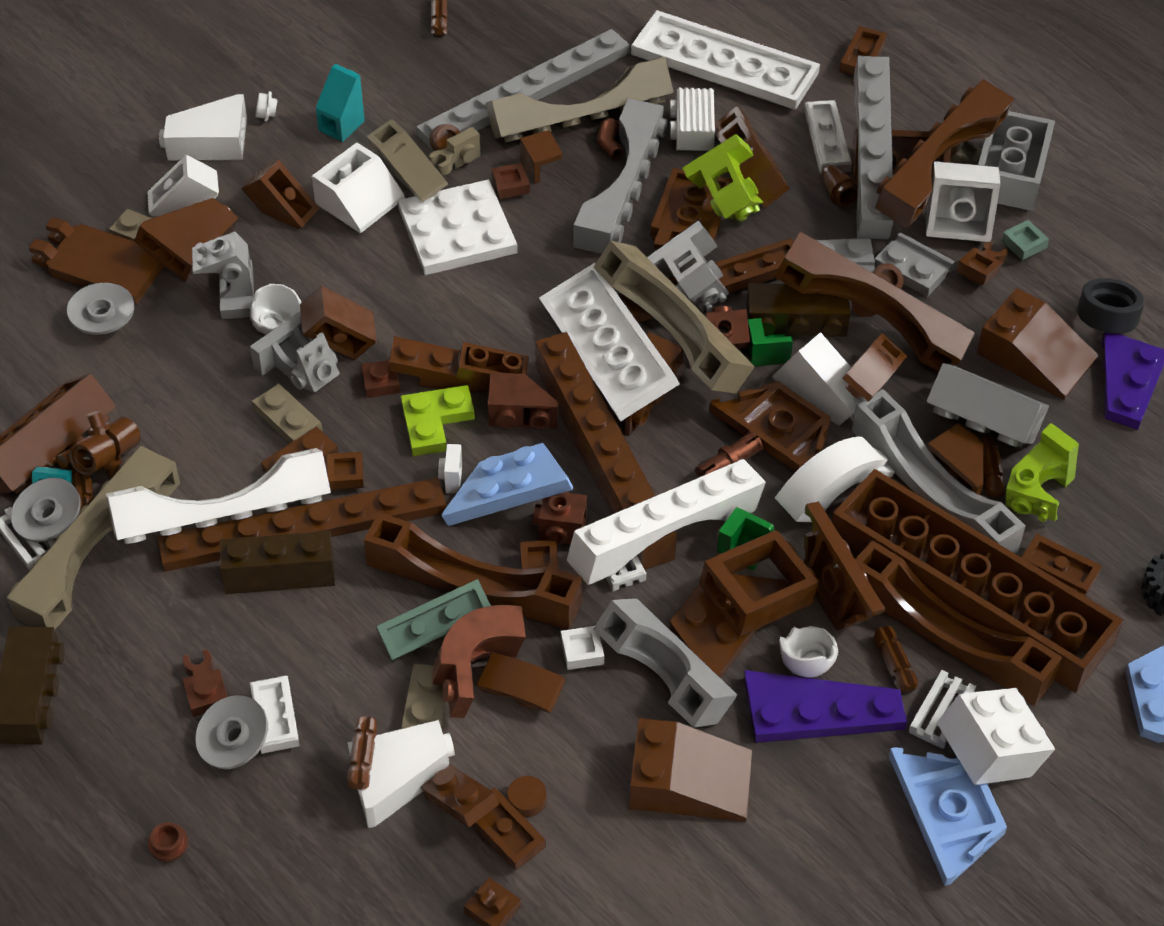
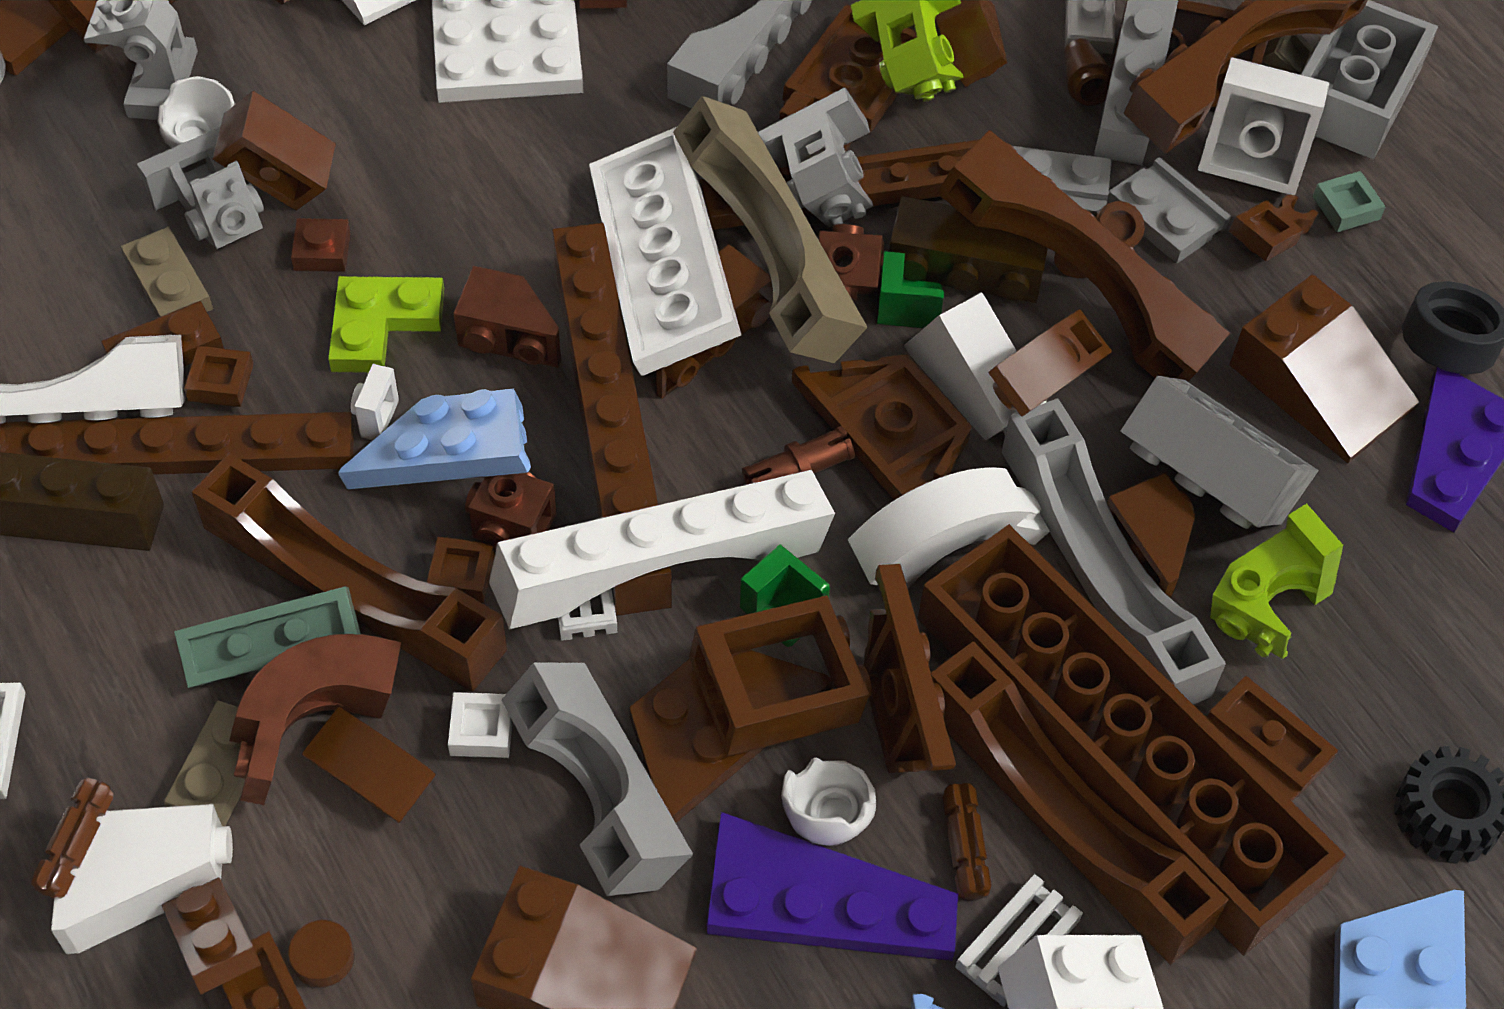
camera: 10 degrees right, 5 degrees up
reddish brown slope [387,336,529,392] -> none
reddish brown axle [979,435,1006,497] -> none

